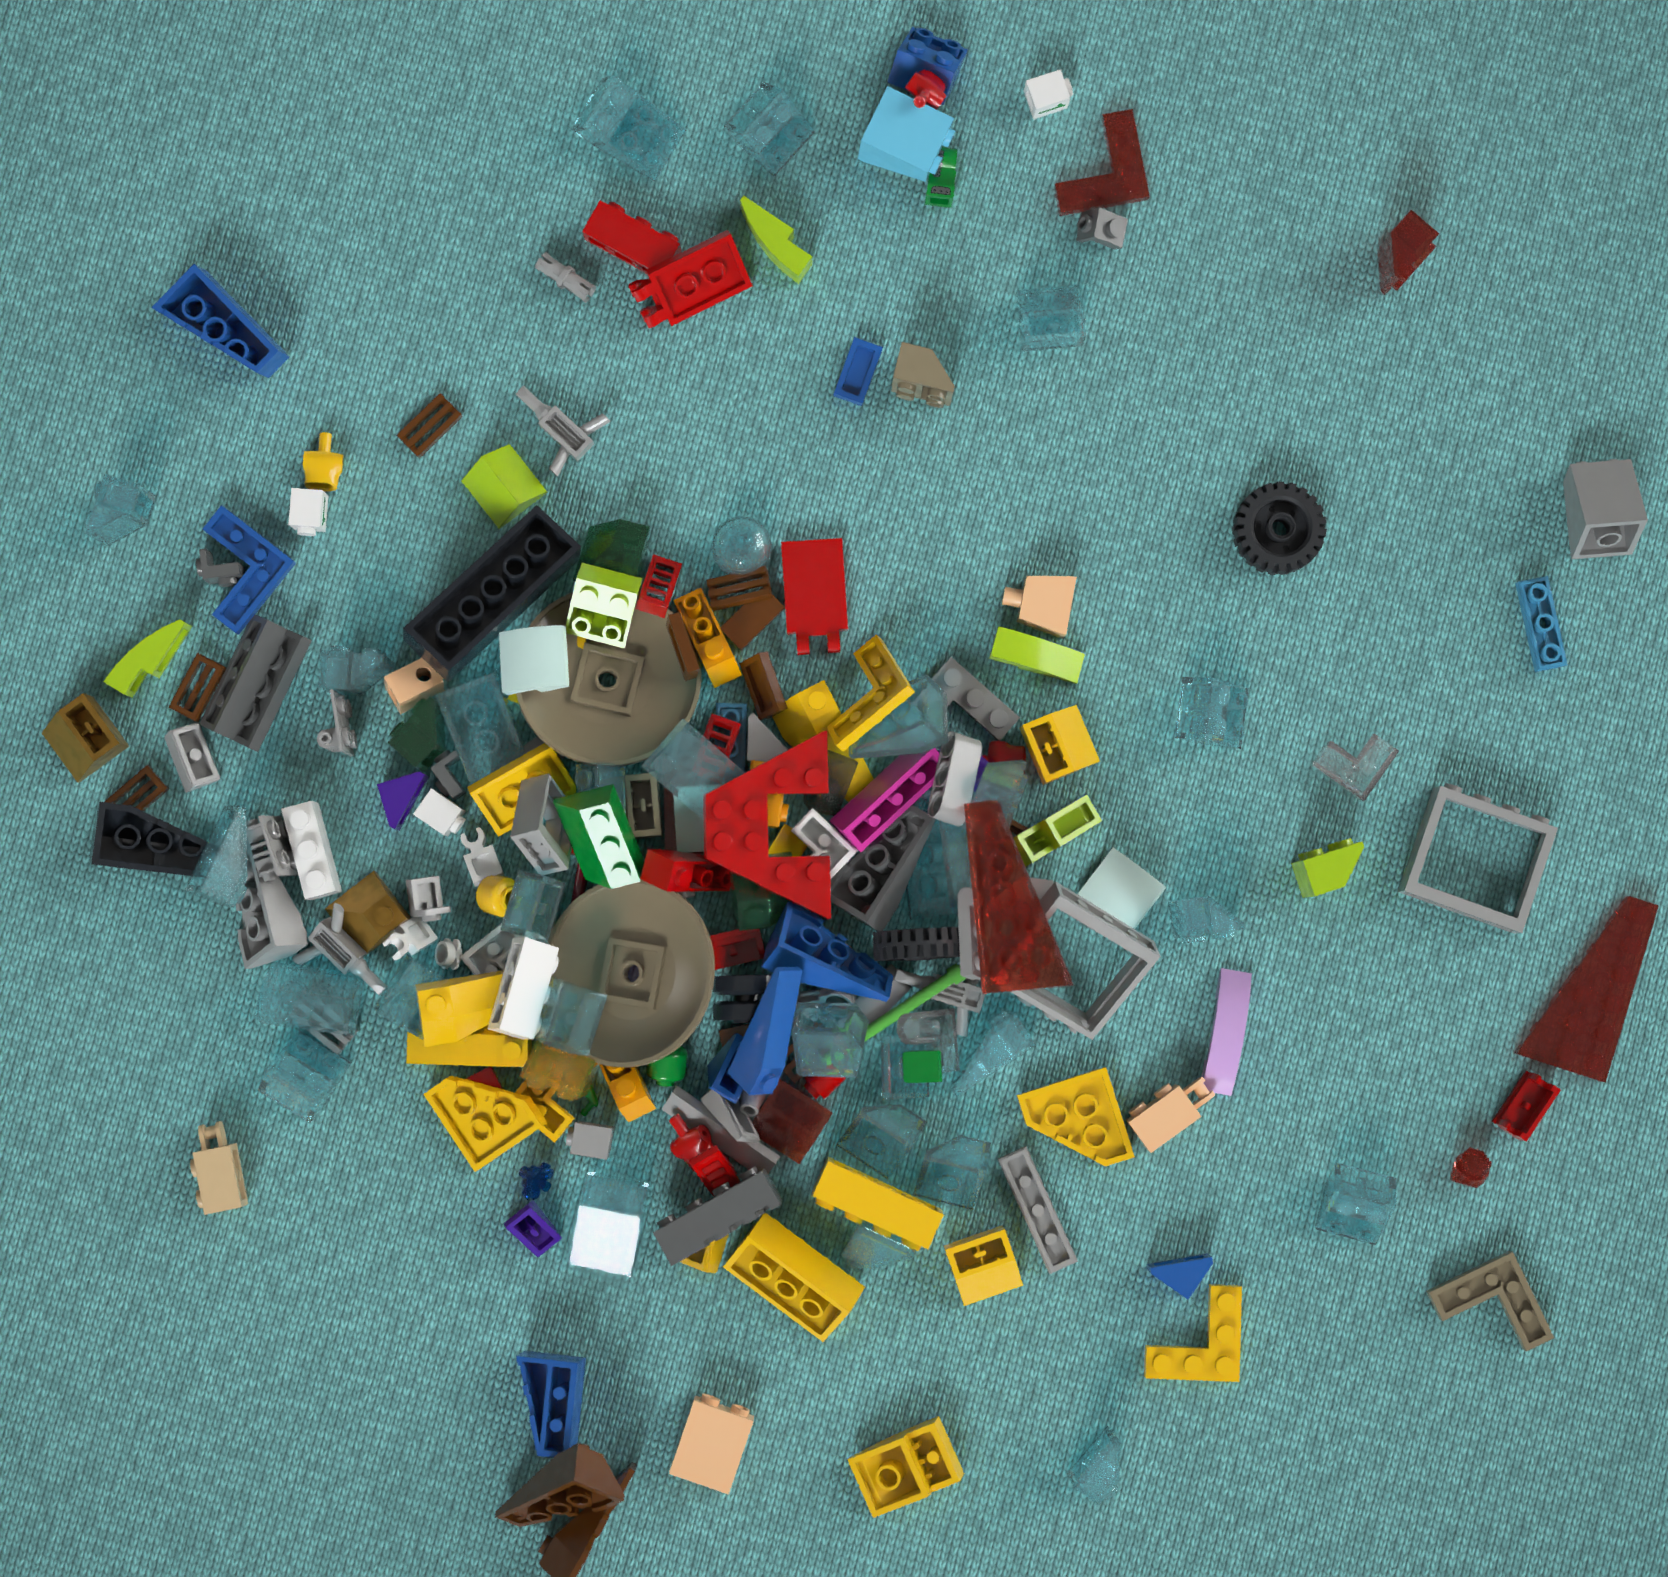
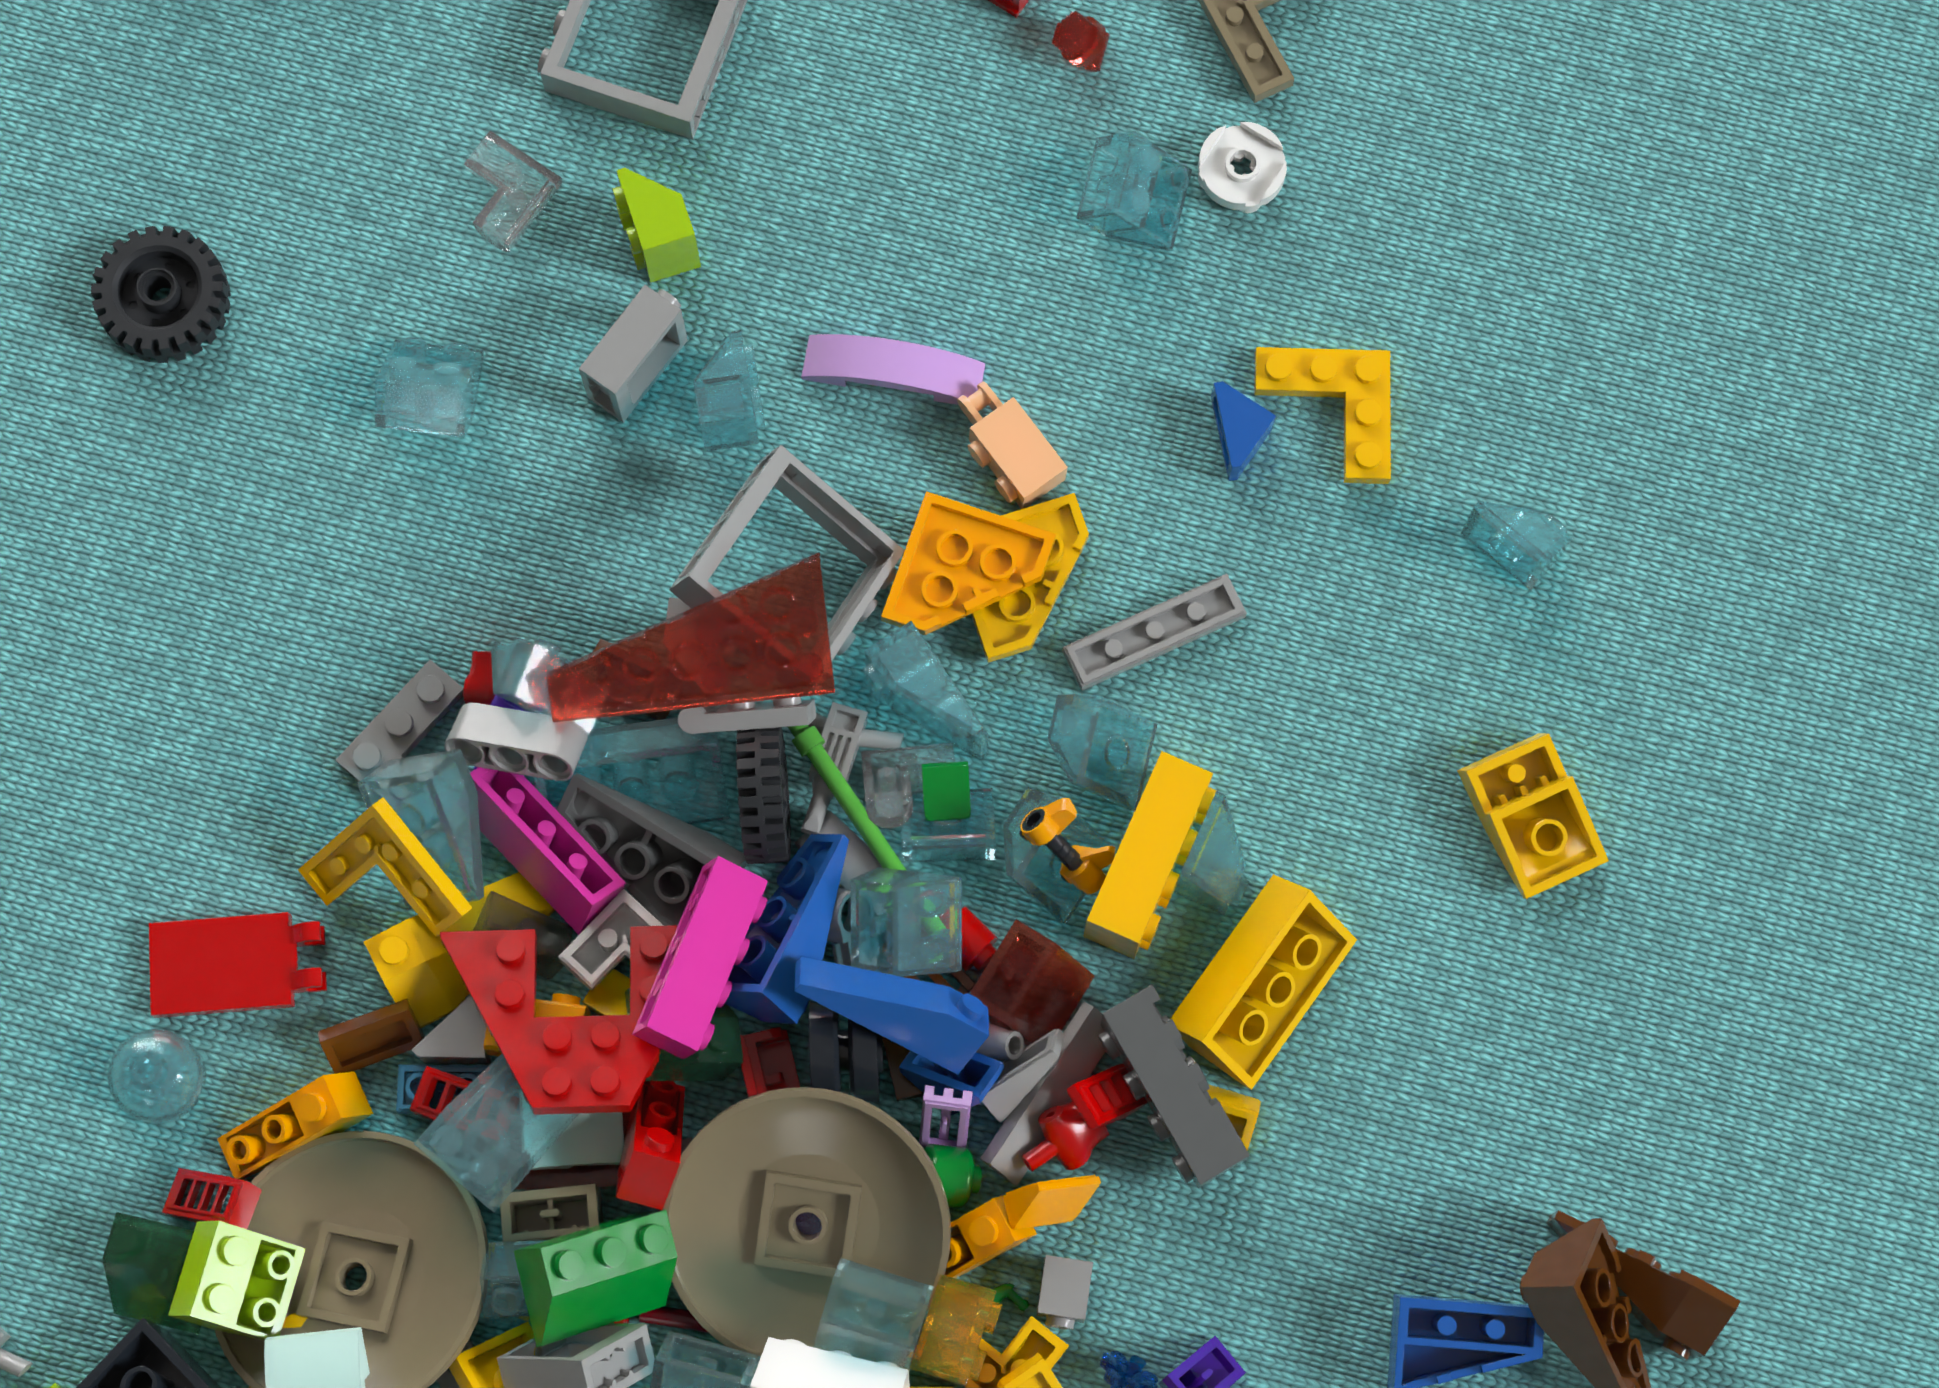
camera: 85 degrees left, 10 degrees down
clear light blue slope [569,1171,650,1277] -> none
reddish brown tile [666,612,700,681] -> none
light nougat panel [669,1394,754,1495] -> none
reddish brown tile [706,566,772,612] -> none
reddish brown tile [720,586,785,651] -> none
yellow slope [944,1225,1023,1306] -> none
lime slope [989,626,1085,684] -> none
light nougat torso [1002,576,1077,638] -> none
lime slope [1004,795,1102,870] -> none
yellow slope [1019,705,1100,785] -> none
light aqua slope [1077,848,1166,929] -> none
none -> light grey window [579,285,688,423]
none -> dark pink brick [632,856,768,1059]
none -> light orange plate [881,491,1056,635]
none -> lavender tile [919,1085,973,1148]
none -> light orange slope [1003,1175,1101,1230]
none -> light orange piece [1019,798,1115,895]
none -> white plate [1198,122,1287,213]

